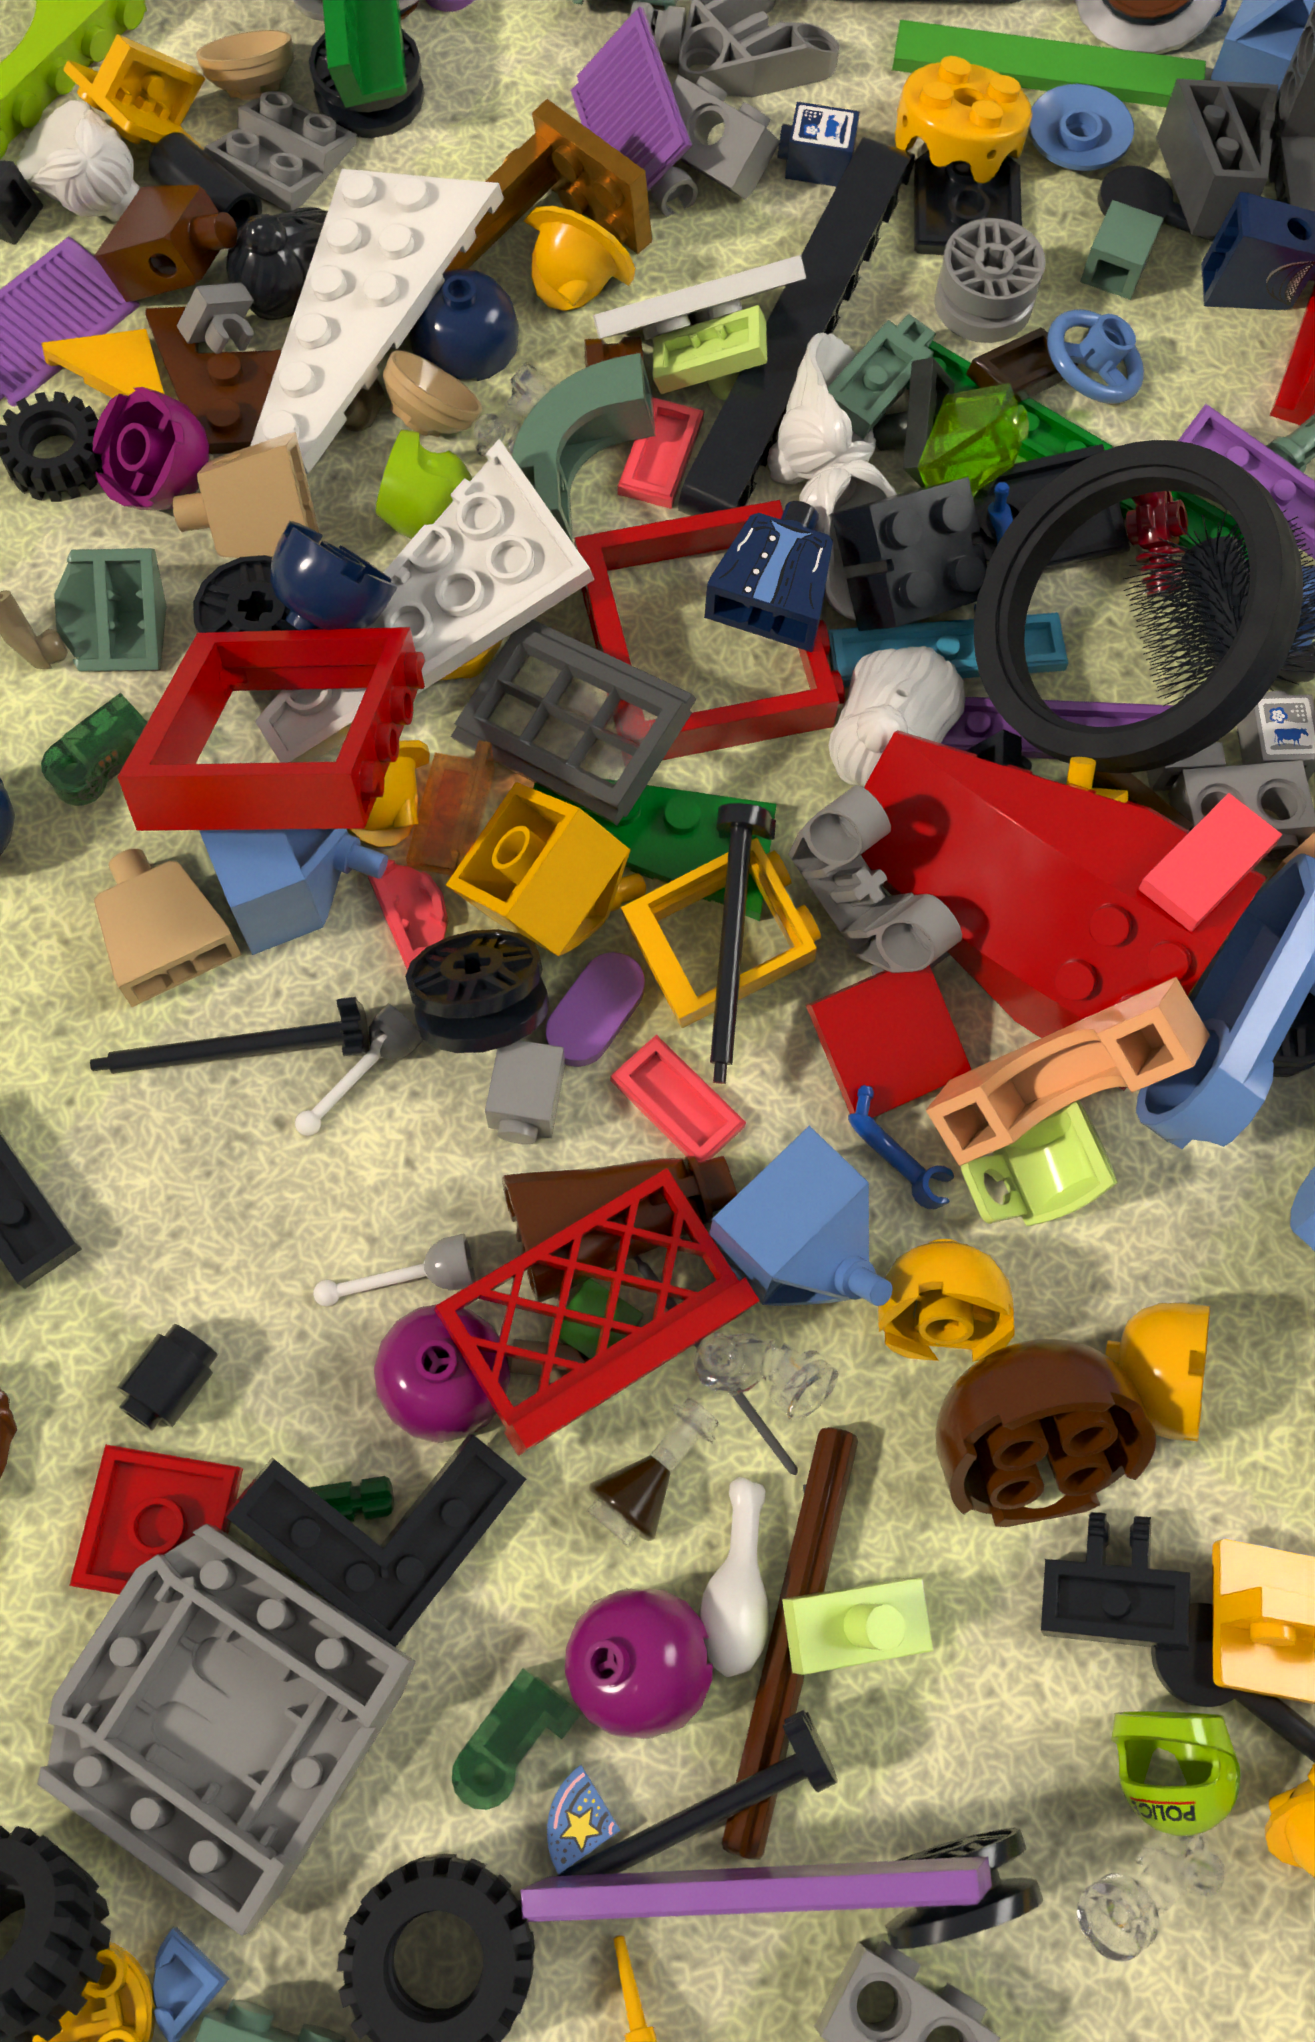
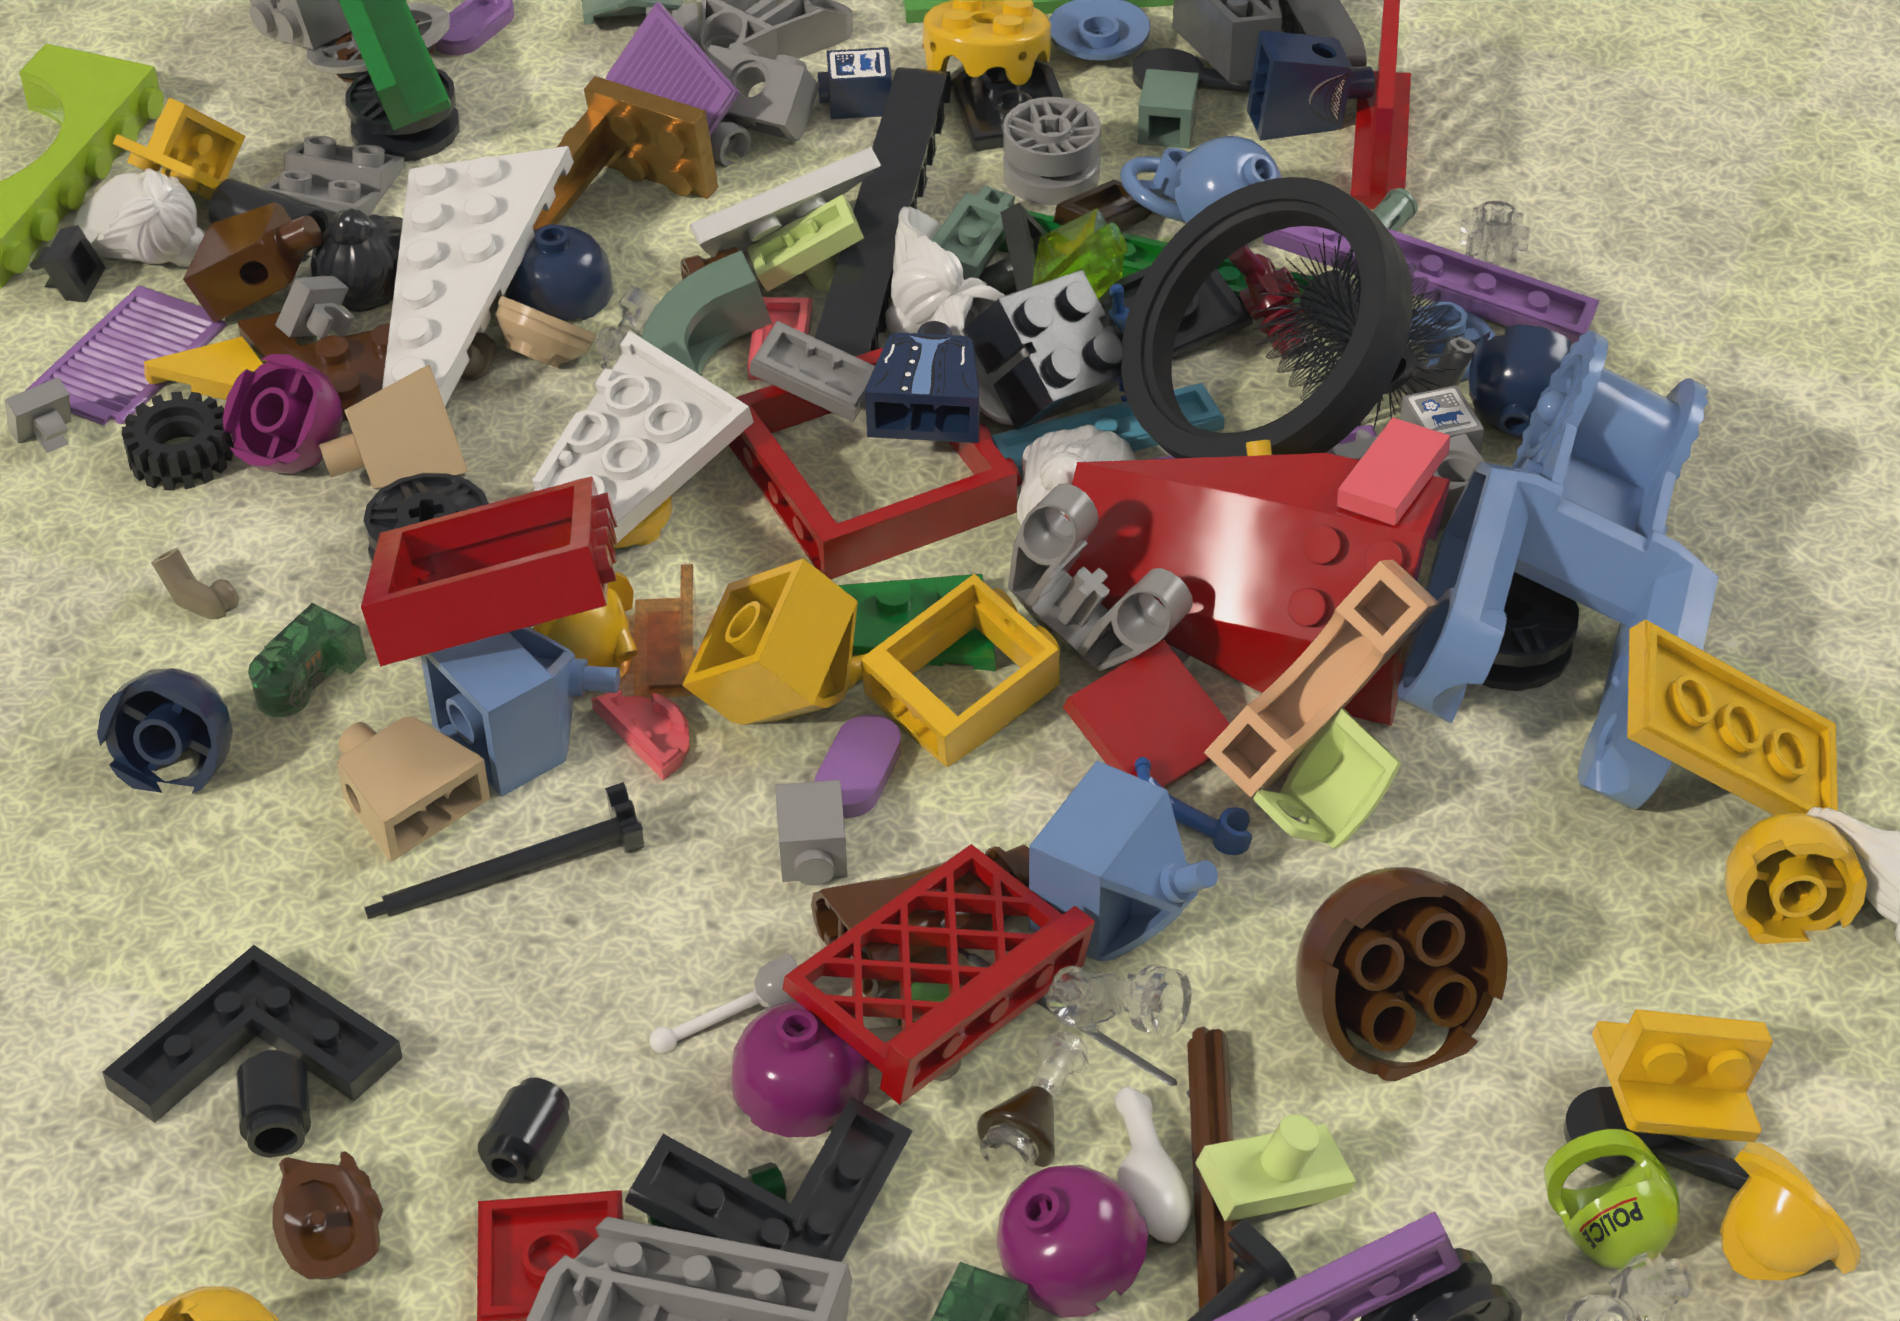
camera: 10 degrees left, 25 degrees down
sand green slope [54,548,167,671] -> none
tan piece [196,30,294,100] -> none
dark blue cylinder [271,521,398,630] -> none
hinge [295,1003,424,1136] -> none
lime helmet [375,429,472,539] -> none
black wheel [405,929,550,1053] -> none
dark grey piece [450,620,696,825] -> none
yellow helmet [523,206,635,311] -> none
coral tile [610,1035,746,1163] -> none
black piece [710,803,776,1084] -> none
yellow cylinder [878,1239,1015,1362] -> none
black hinge [1041,1512,1191,1651] -> none
yellow cylinder [1105,1302,1210,1442] -> none
none -> light grey plate [749,321,875,422]
none -> medium blue cylinder [1174,136,1282,243]

